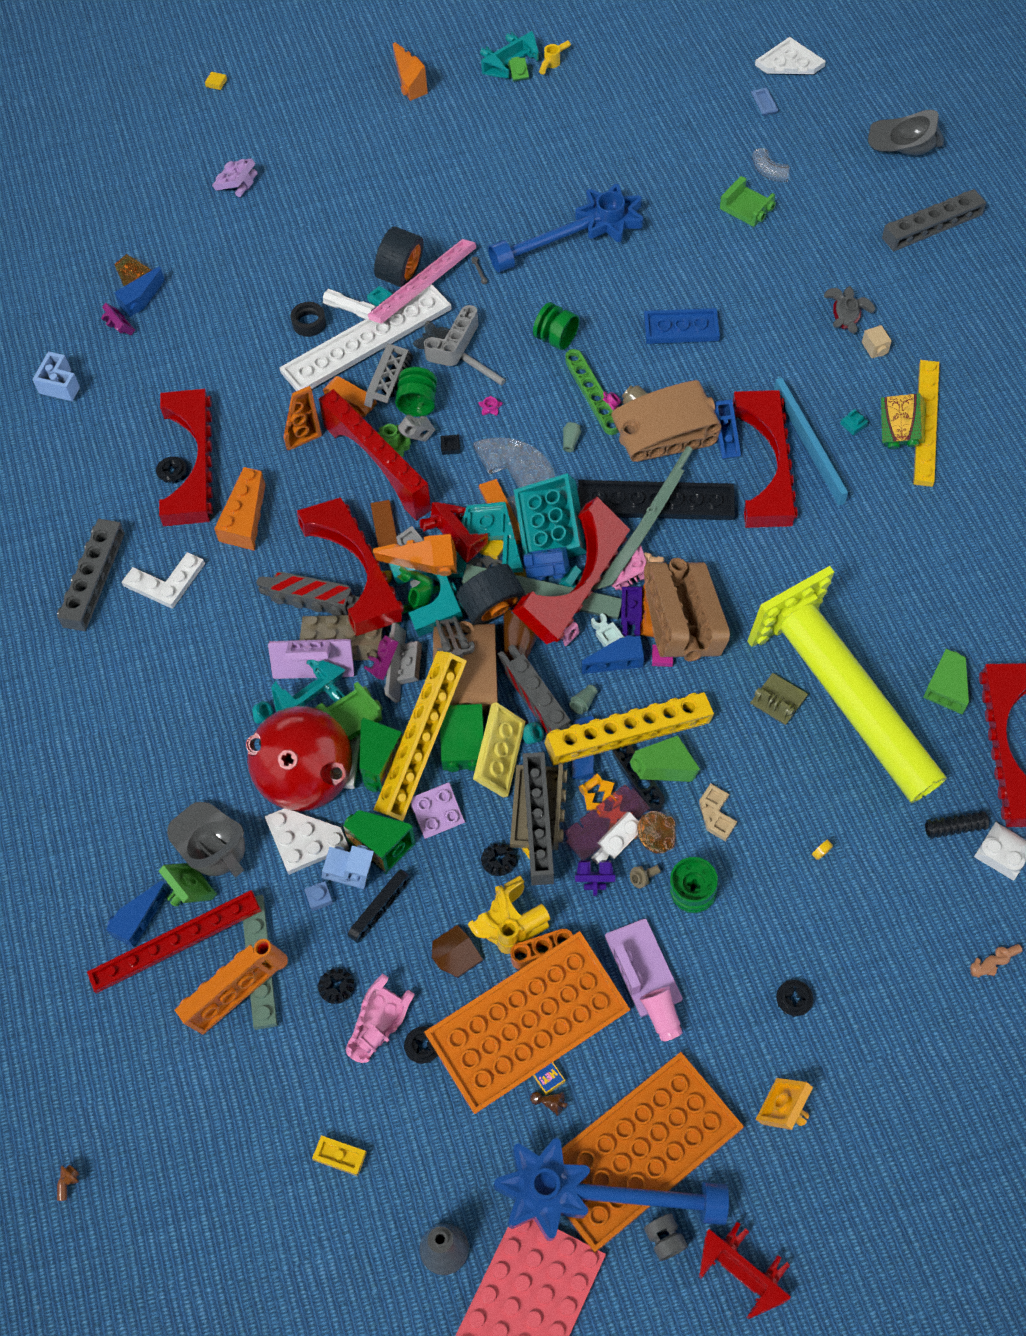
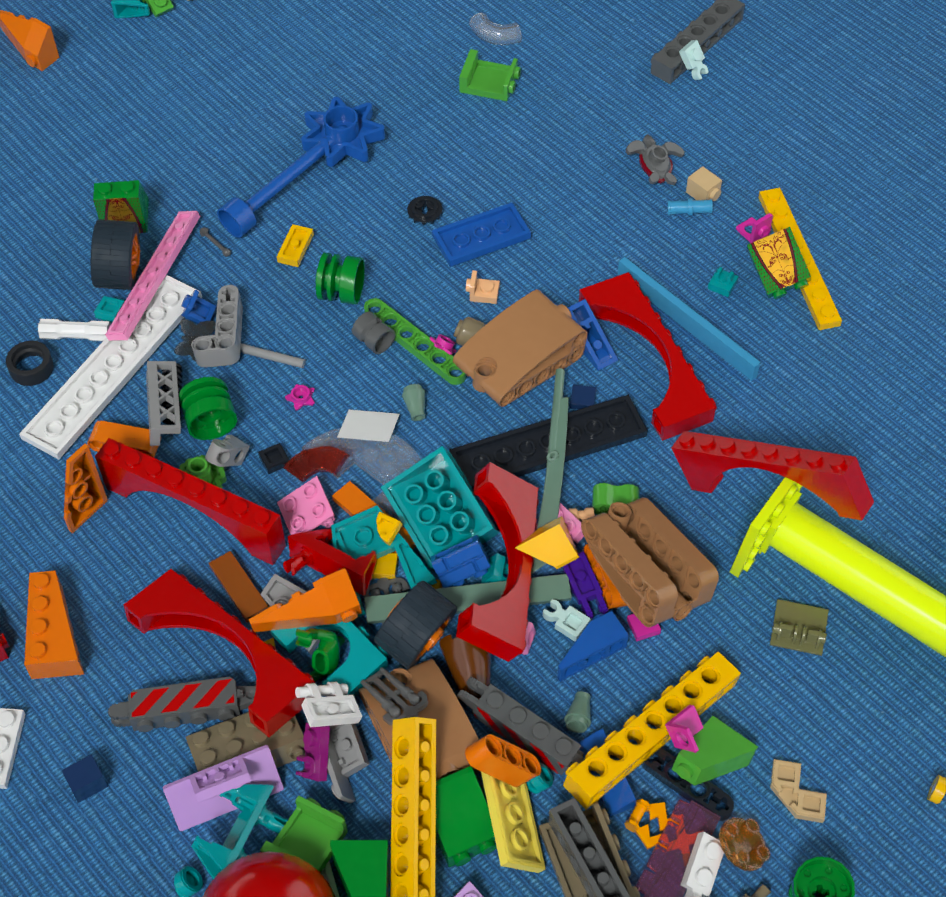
camera: 25 degrees left, 5 degrees down
none -> dark blue panel [62,754,108,802]
none -> green slope [93,180,149,233]
none -> blue bracket [181,290,216,328]
none -> yellow plate [277,224,314,267]
none -> bright pink hinge [277,476,335,535]
none -> clear red tile [283,446,350,482]
none -> white plate [295,682,362,727]
none -> white sticker [337,410,400,442]
none -> dark grey wheel [352,311,396,354]
none -> yellow tile [376,512,402,546]
none -> black gear [407,196,442,225]
none -> orange beam [465,734,541,787]
none -> light nougat bracket [466,270,500,304]
none -> yellow slope [515,516,579,569]
none -> dark blue tile [570,385,596,409]
none -> bright green axle [592,483,640,515]
none -> dark pink bracket [665,705,703,753]
none -> dark azure pin [668,198,713,216]
none -> red arch [671,431,874,521]
none -> light aqua plate [679,40,709,80]
none -> dark pink bracket [736,213,773,243]

